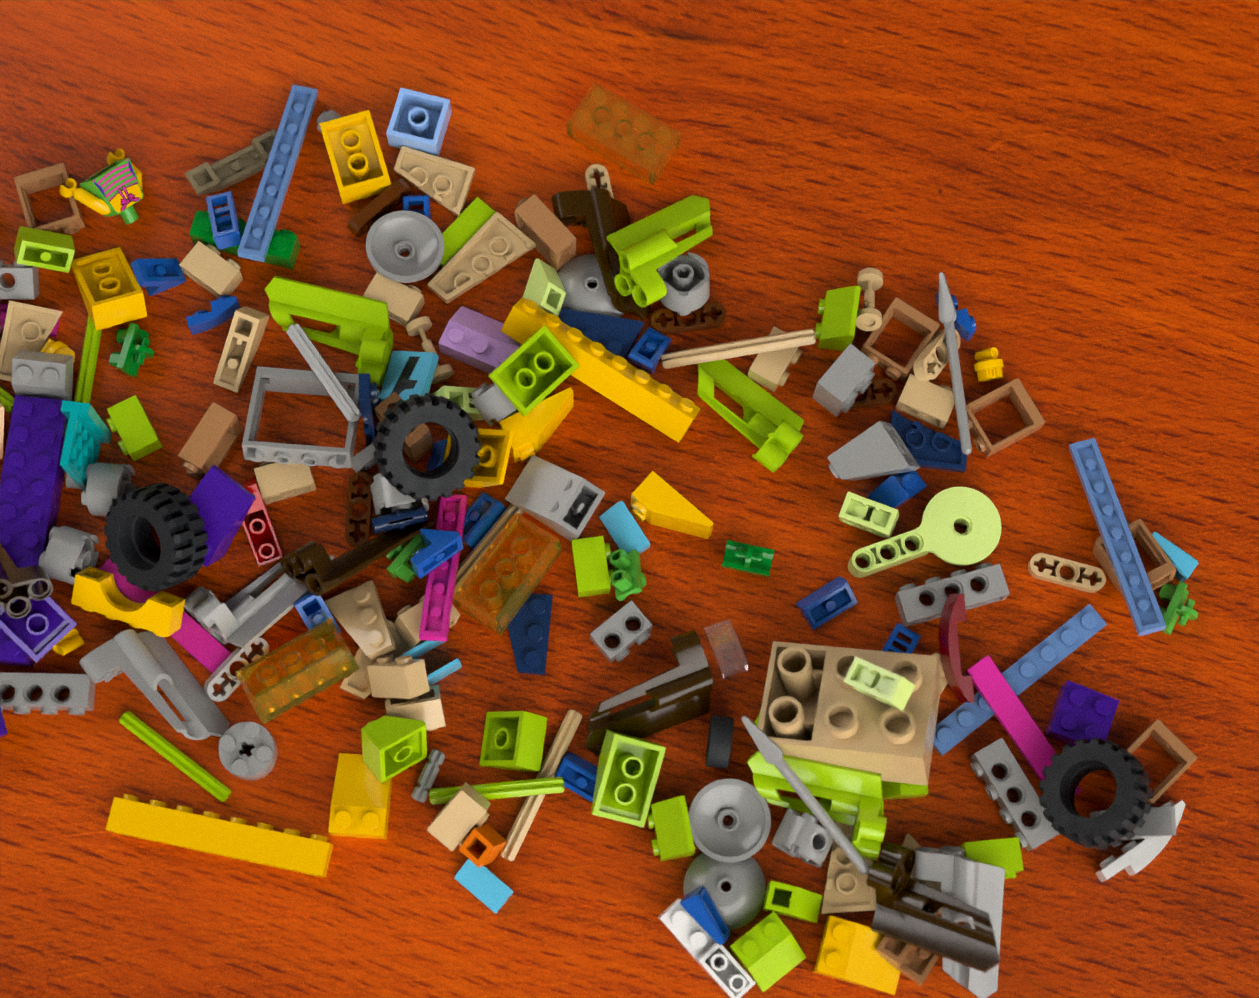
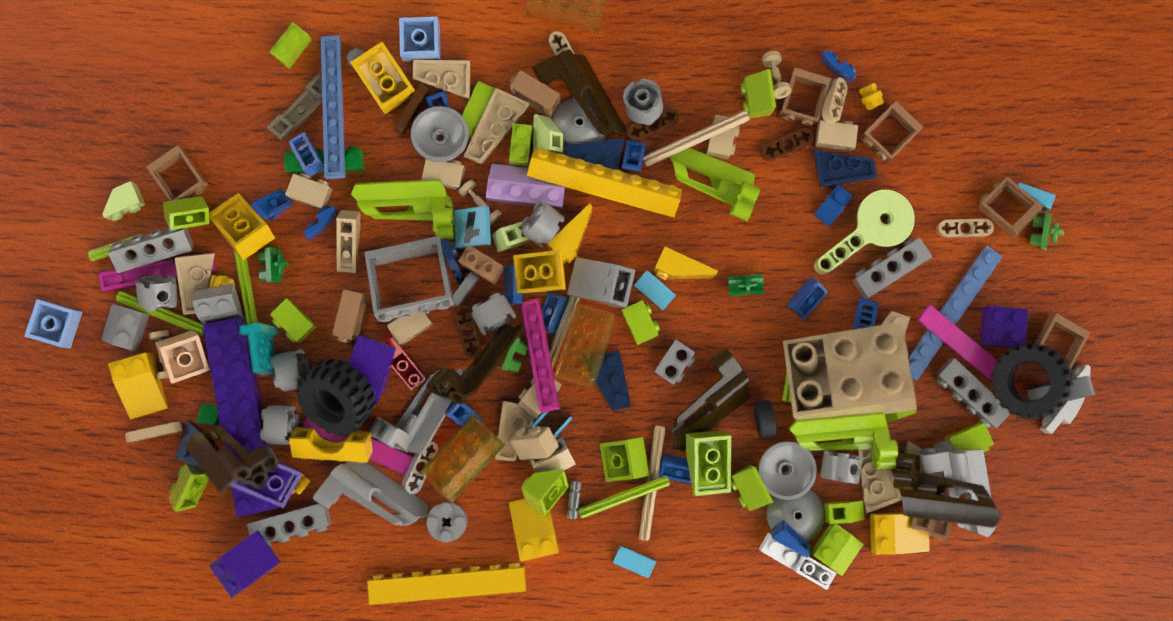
camera: 15 degrees left, 10 degrees up
torso [59,149,144,225] -> none
lime axle [119,711,231,802] -> none
light grey axle [287,324,361,423] -> none
tan wing [324,580,396,660] -> none
dark blue pin [371,506,428,534] -> none
black tyre [373,393,481,501] -> none
blue slope [410,529,463,579] -> none
tan brick [427,782,491,851] -> none
orange brick [459,824,508,868] -> none
lime slope [488,325,580,417] -> none
lime panel [607,195,713,307] -> none
bright green hips [609,549,647,602] -> none
clear slope [704,619,748,679] -> none
light grey piece [741,716,870,875] -> none
light grey brick [812,343,875,417] -> none
light grey slope [827,421,920,481] -> none
yellowish green brick [838,492,899,539] -> none
yellowish green brick [843,656,915,711] -> none
light grey piece [939,272,972,455] -> none
dark red slope [939,593,975,703] -> none
medium blue plate [1069,438,1166,637] -> none
none -> lime brick [269,22,312,69]
none -> lime brick [509,123,533,167]

